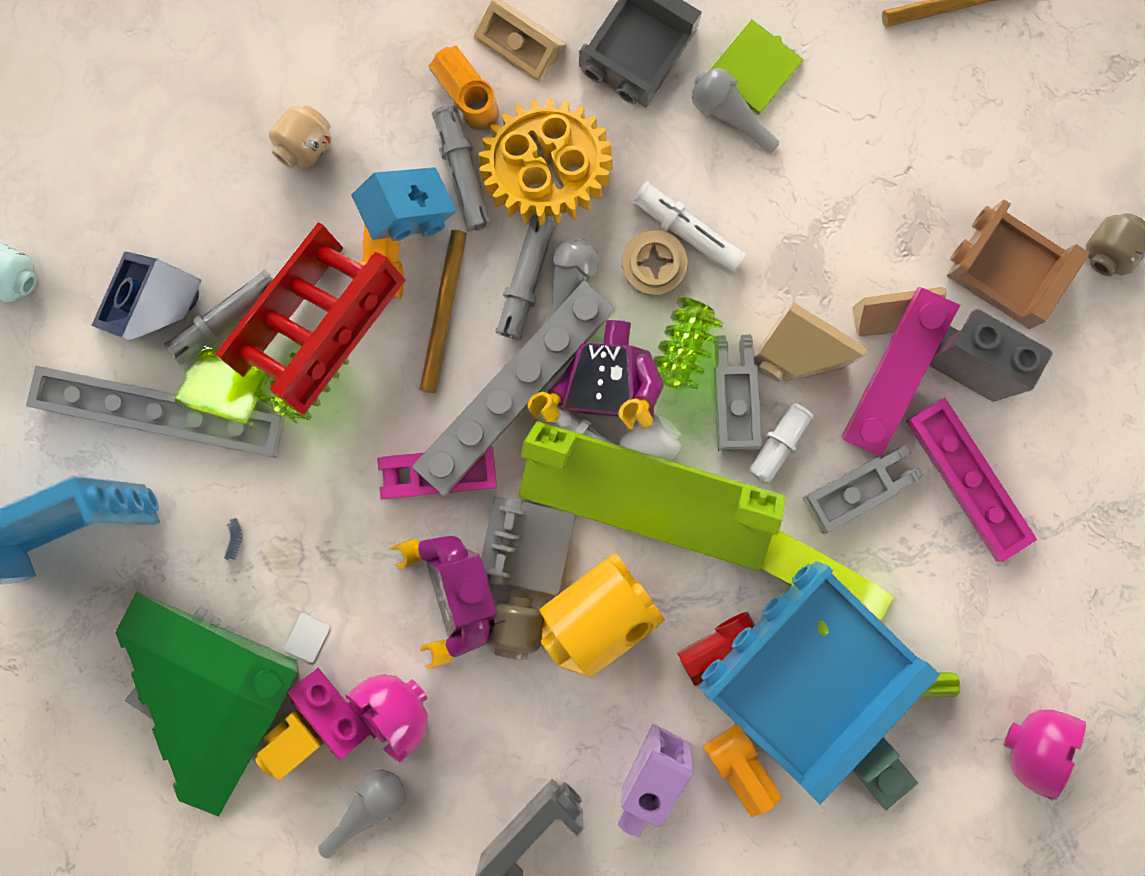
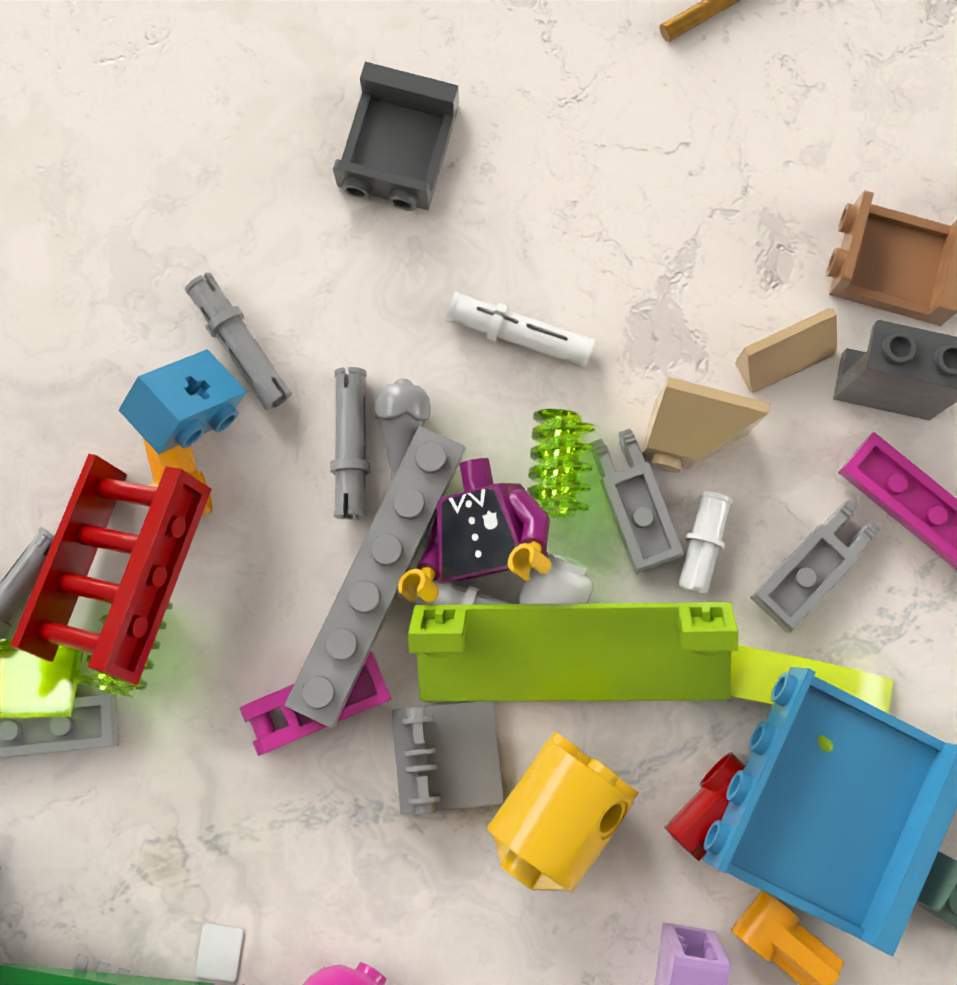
camera: 15 degrees left, 5 degrees down
sand blue leg [224,518,242,560] -> none
tan head [269,105,332,169] -> none
magenta torso [391,536,497,669] -> none
pearl gold bar [419,230,467,393] -> none
light orange piece [428,45,499,130] -> none
tan slope [473,0,566,81] -> none
yellow gear [479,98,613,226] -> none
dark tan head [487,595,544,660] -> none
tan gear [622,230,688,296] -> none
light grey piece [692,68,779,153] -> none
lime piece [710,19,804,115] -> none
dark pink plate [841,286,961,457] -> none

